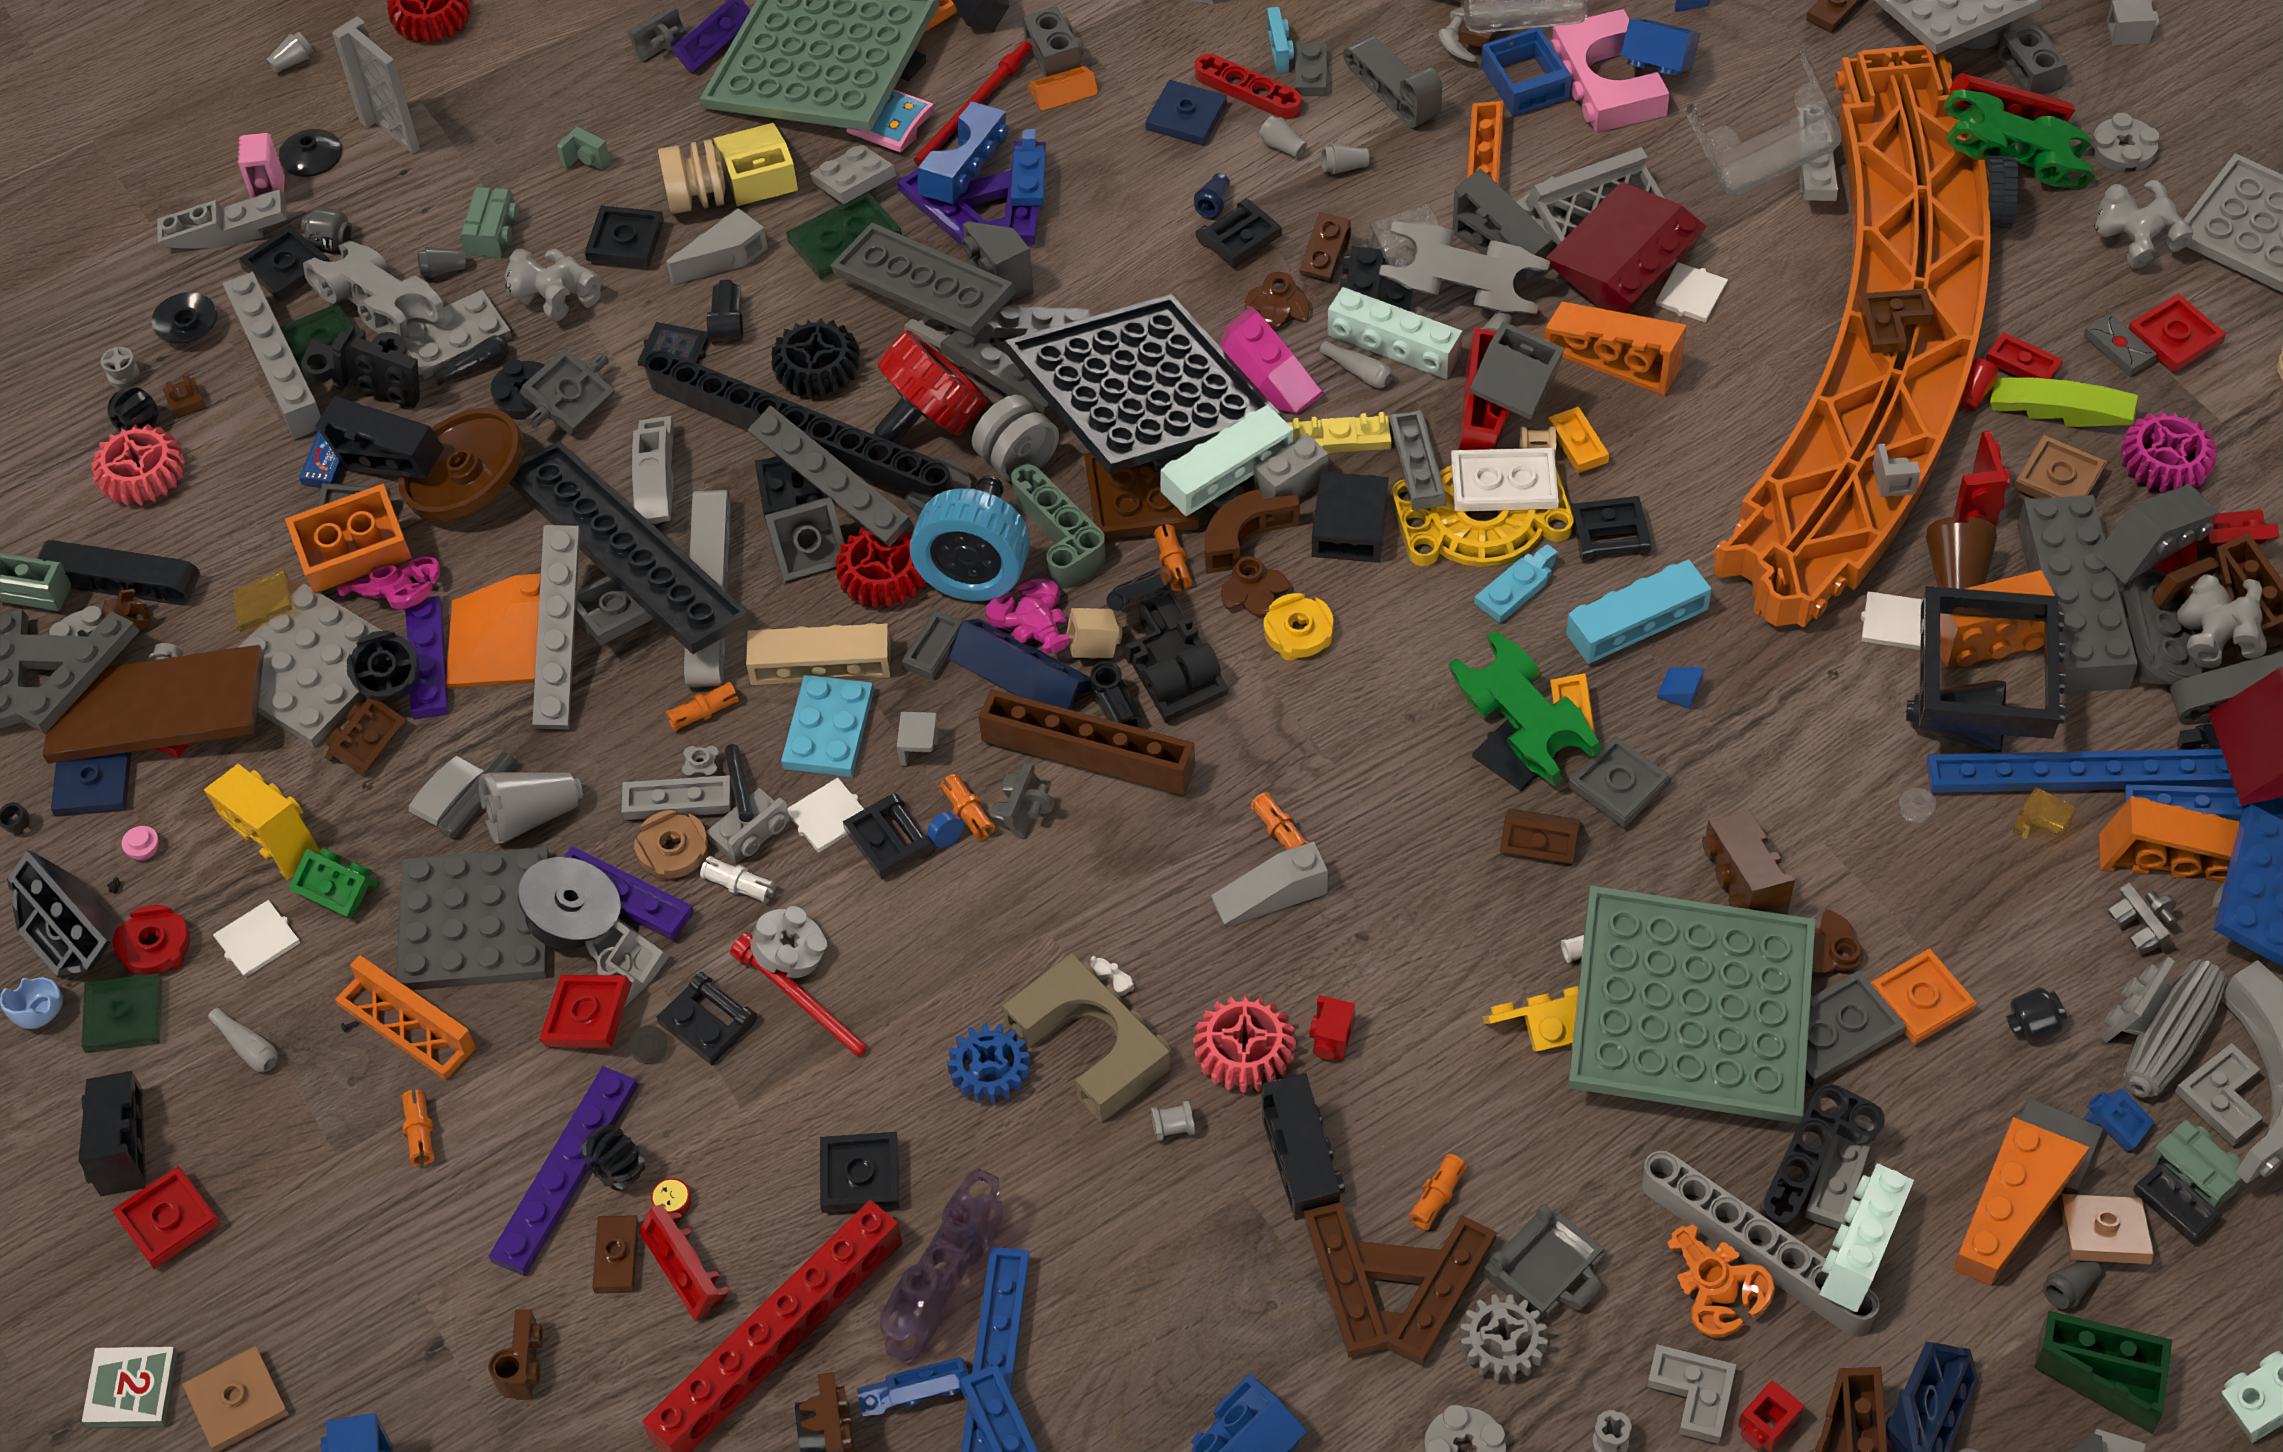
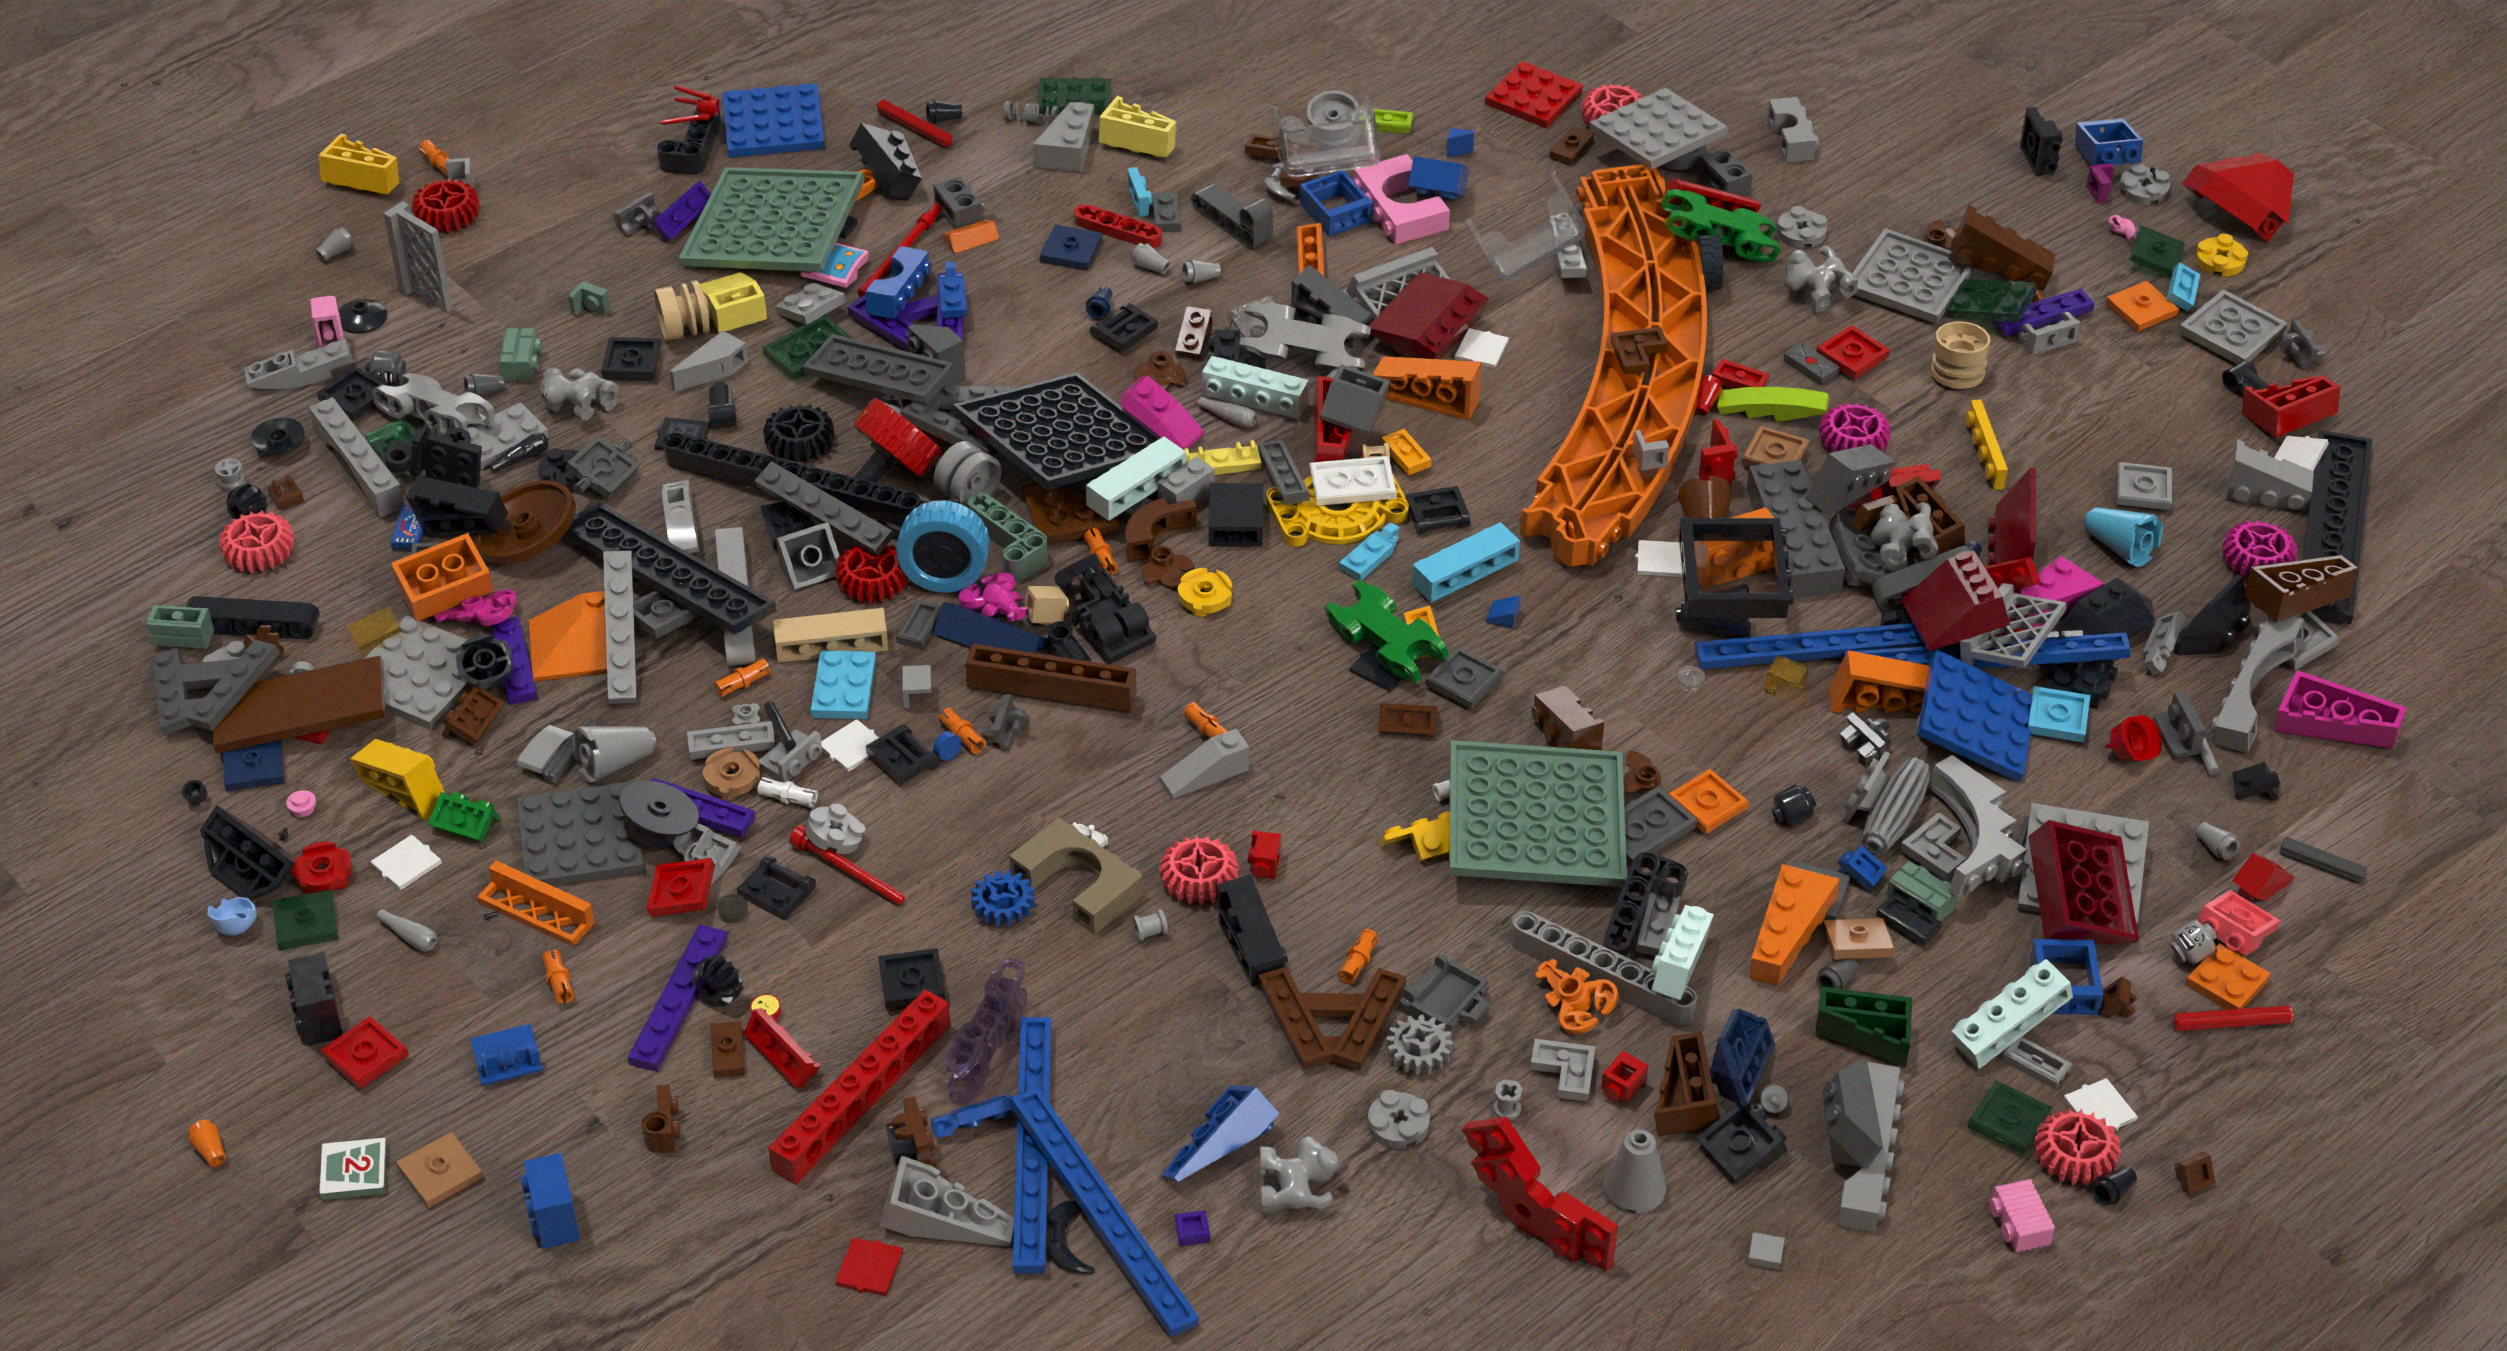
camera: 10 degrees left, 10 degrees down
none -> blue hinge [470,1024,543,1086]

